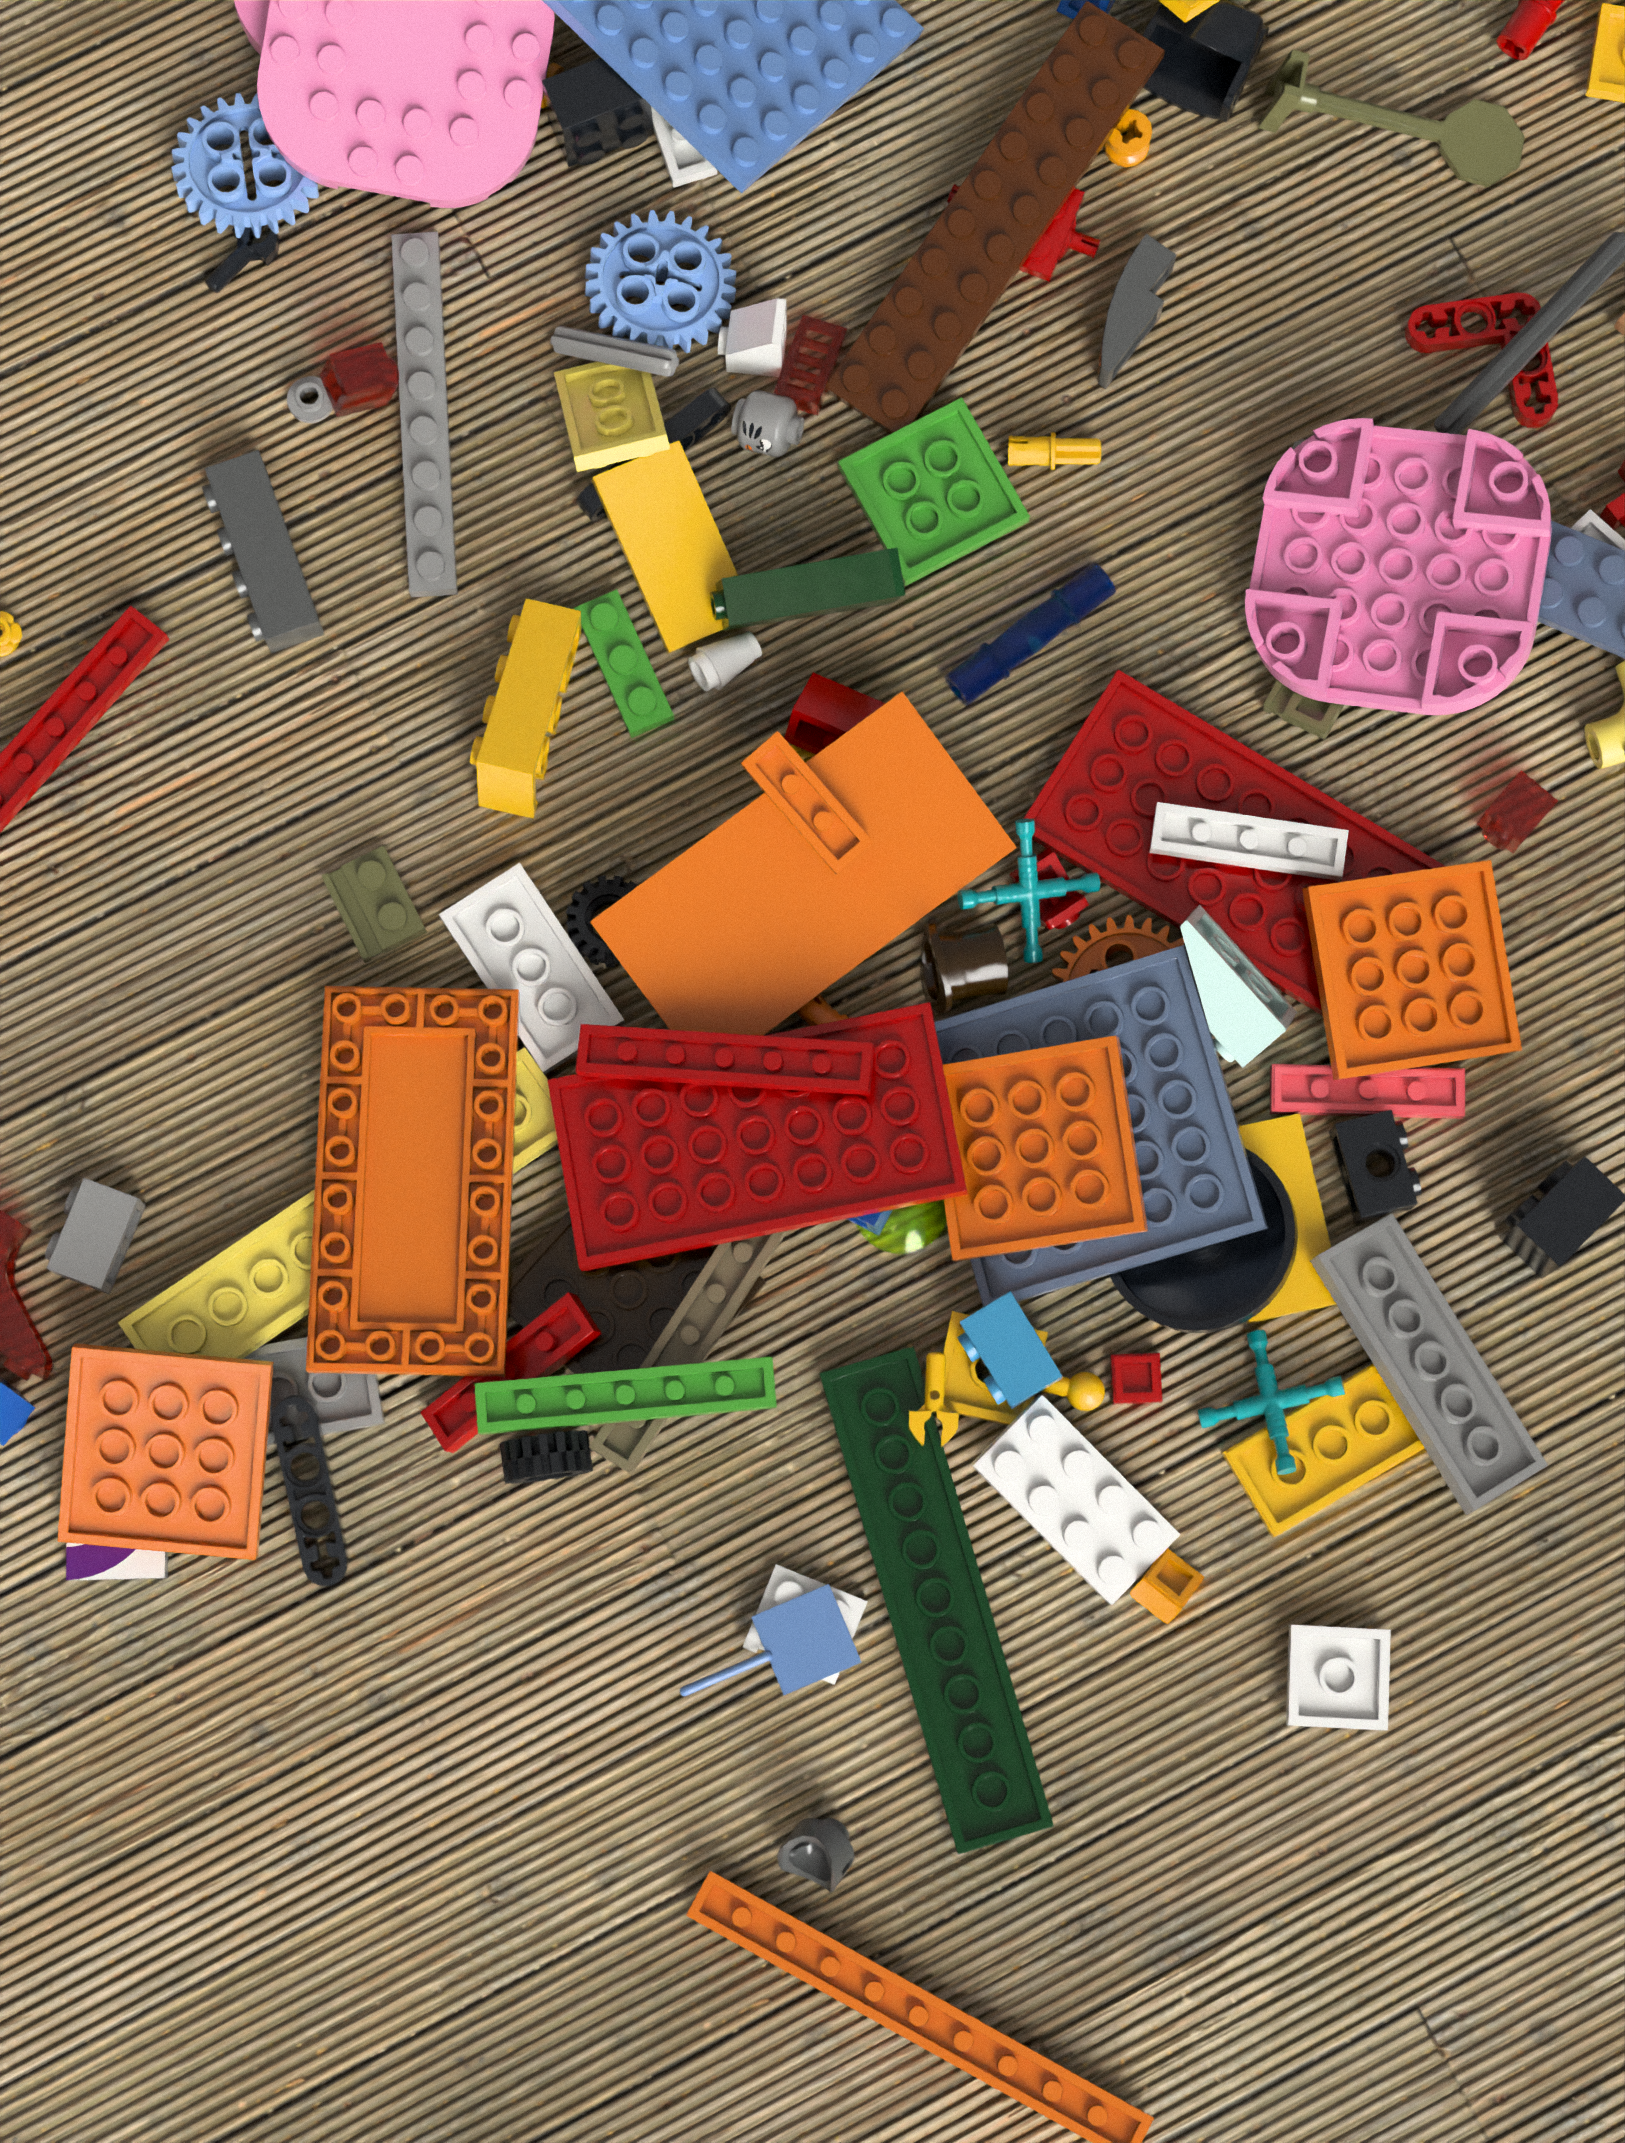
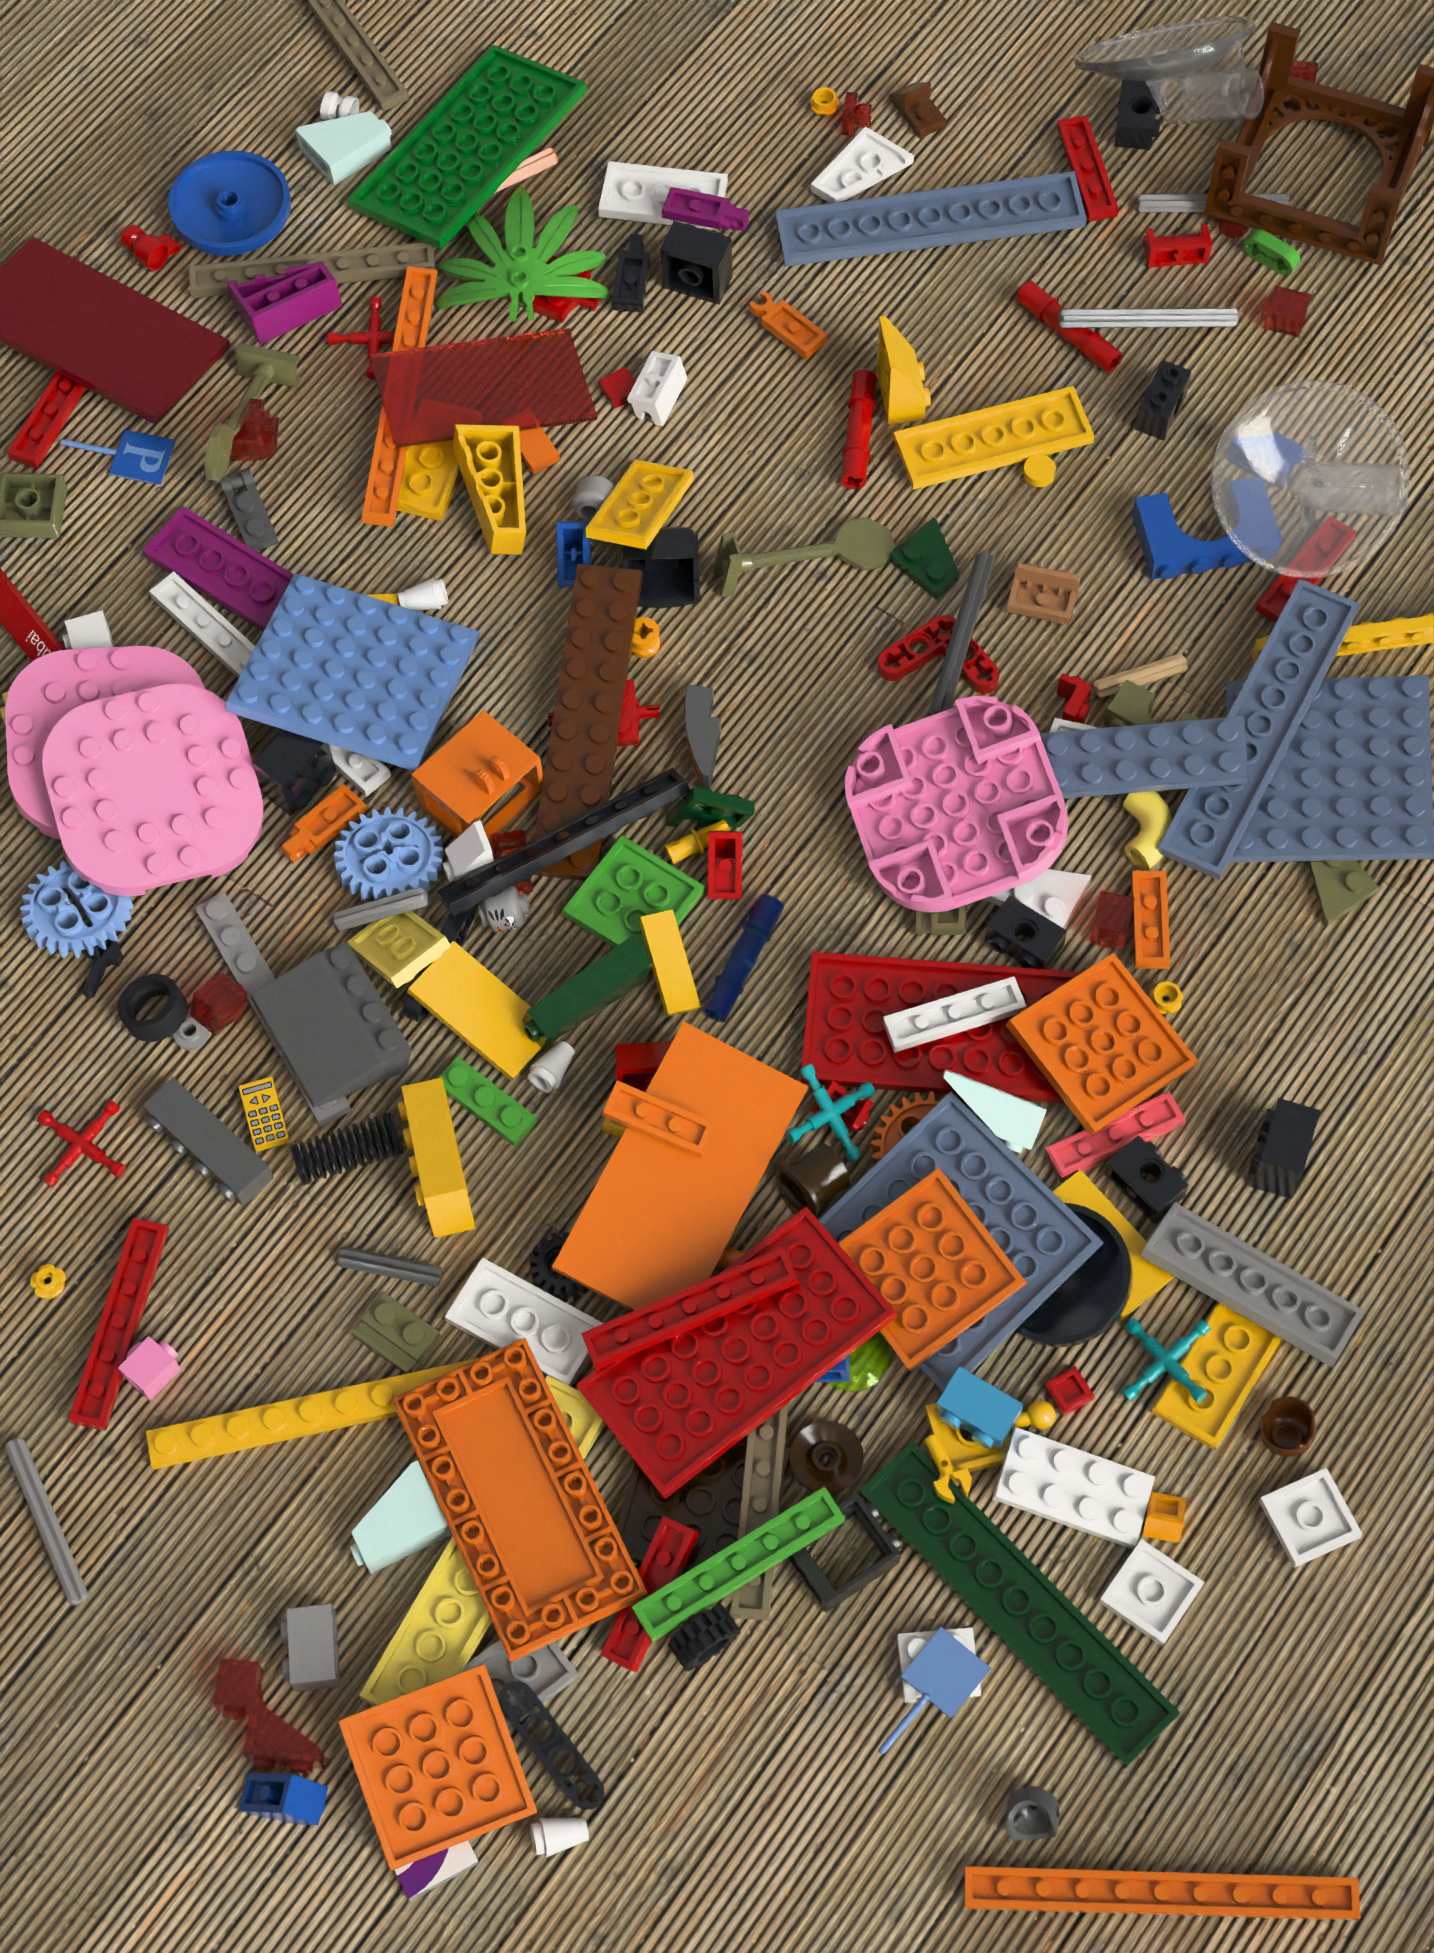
camera: 25 degrees left, 15 degrees down
none -> red piece [37,1100,126,1188]
none -> black tyre [117,974,188,1042]
none -> bright pink brick [118,1336,181,1401]
none -> yellow plate [146,1357,481,1470]
none -> yellow tile [238,1076,290,1152]
none -> dark grey slope [251,942,412,1108]
none -> orange hinge [282,784,368,863]
none -> black piece [290,1112,404,1186]
none -> dark grey axle [337,1246,442,1286]
none -> light aqua slope [350,1460,452,1574]
none -> orange piece [411,710,543,841]
none -> black plate [437,768,690,916]
none -> white cone [530,1817,589,1857]
none -> yellow tile [638,910,701,1017]
none -> dark green wing [666,787,755,827]
none -> red slope [708,831,743,899]
none -> pearl dark grey window [788,1493,902,1613]
none -> dark brown dish [790,1421,864,1494]
none -> dark green wing [890,517,959,600]
none -> white wing [983,869,1092,929]
none -> black brick [985,895,1067,969]
none -> white plate [1099,1539,1205,1646]
none -> orange plate [1131,871,1170,969]
none -> yellow plate [1149,981,1183,1014]
none -> reddish brown hair [1259,1396,1316,1458]

